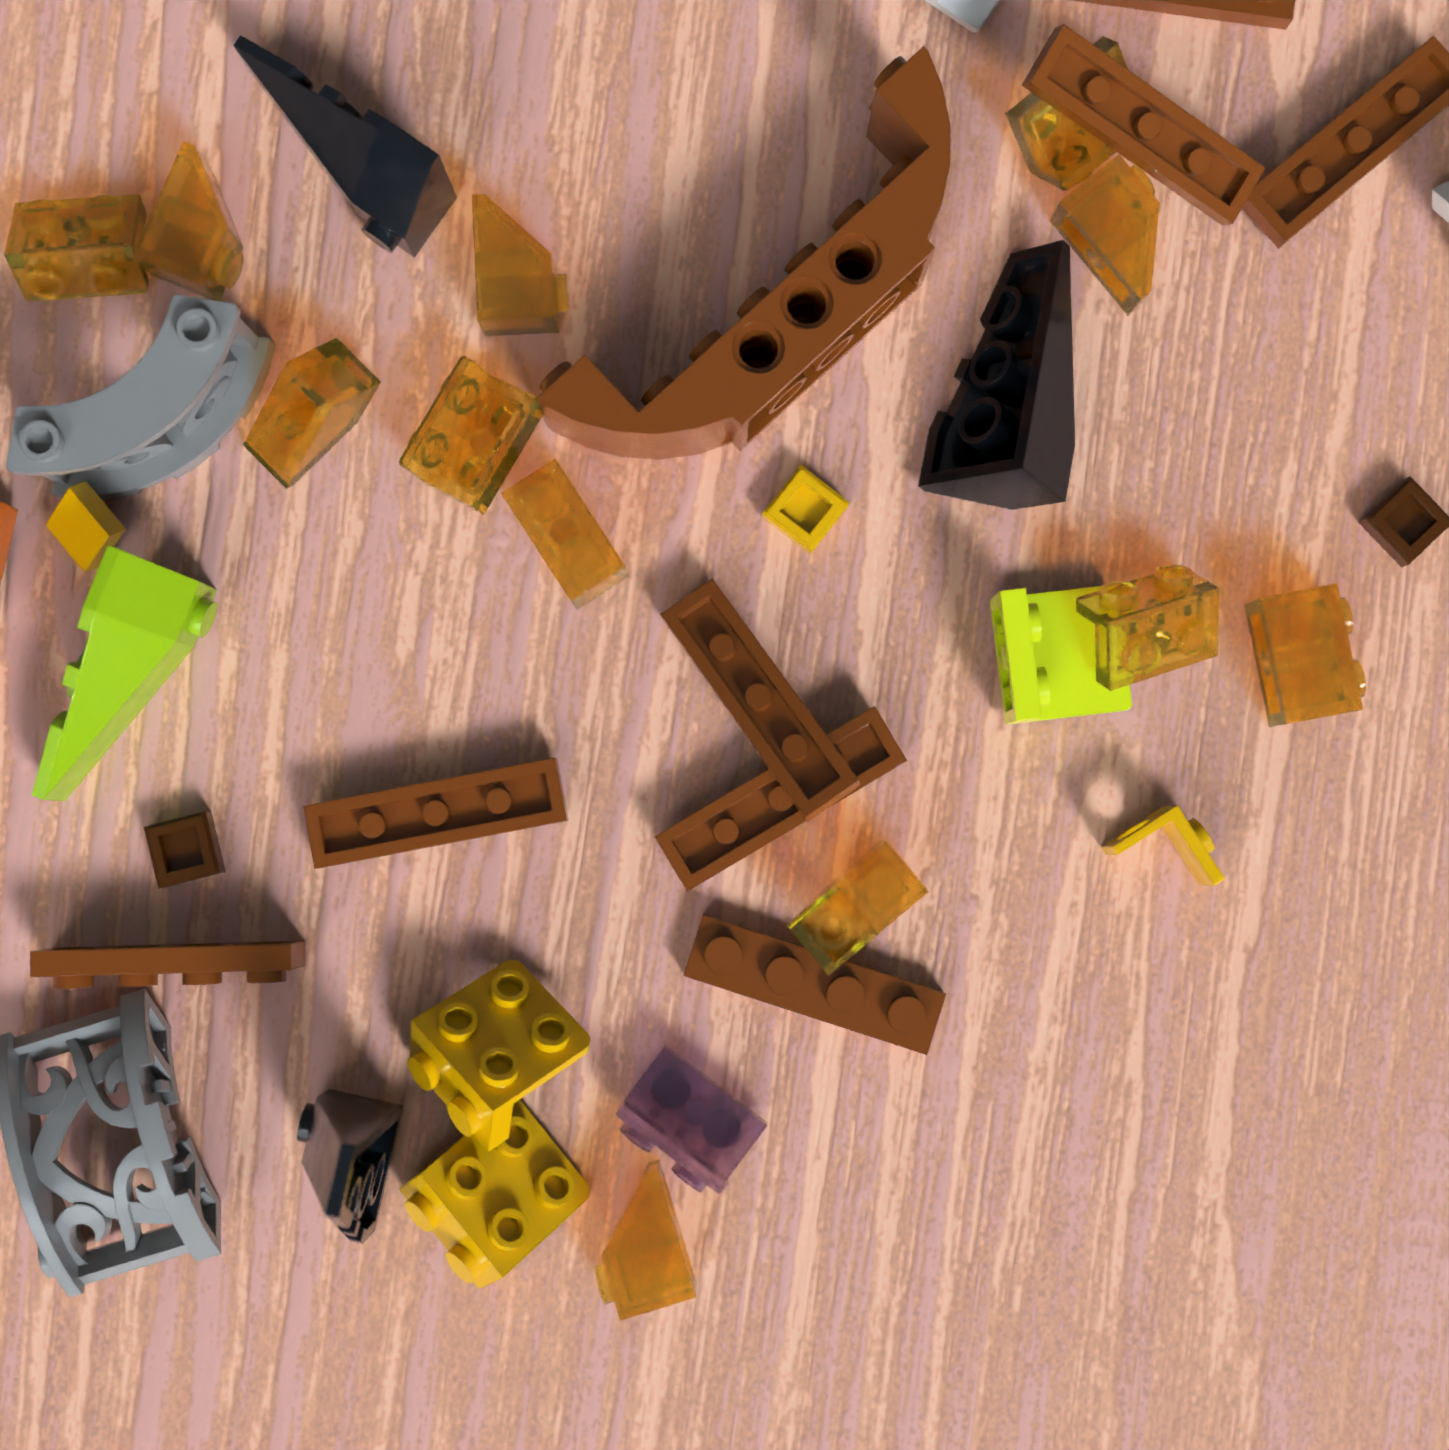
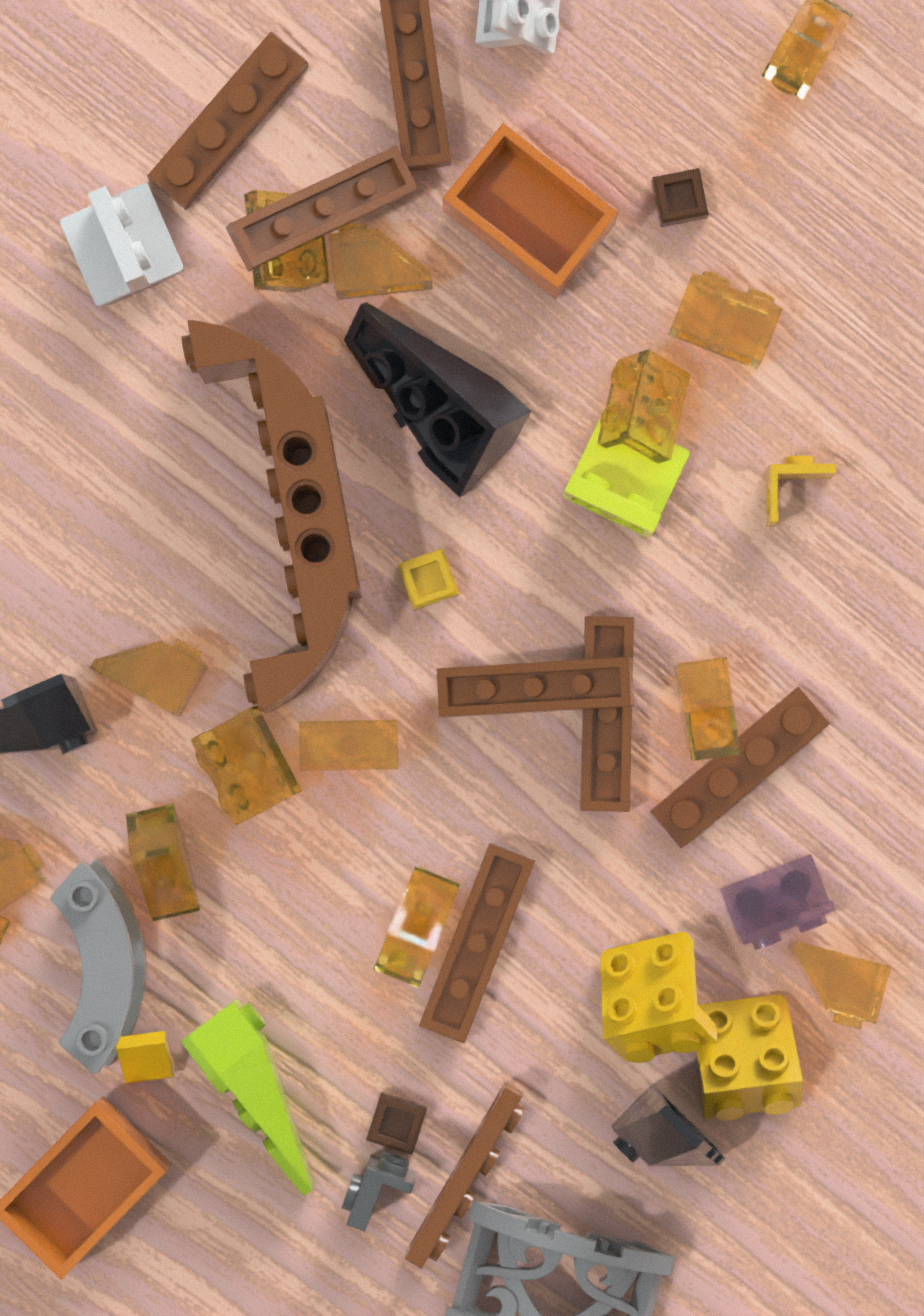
camera: 55 degrees left, 0 degrees up
none -> dark grey bracket [342,1152,416,1232]
none -> clear yellow slope [373,866,460,988]
none -> orange piece [442,123,618,299]

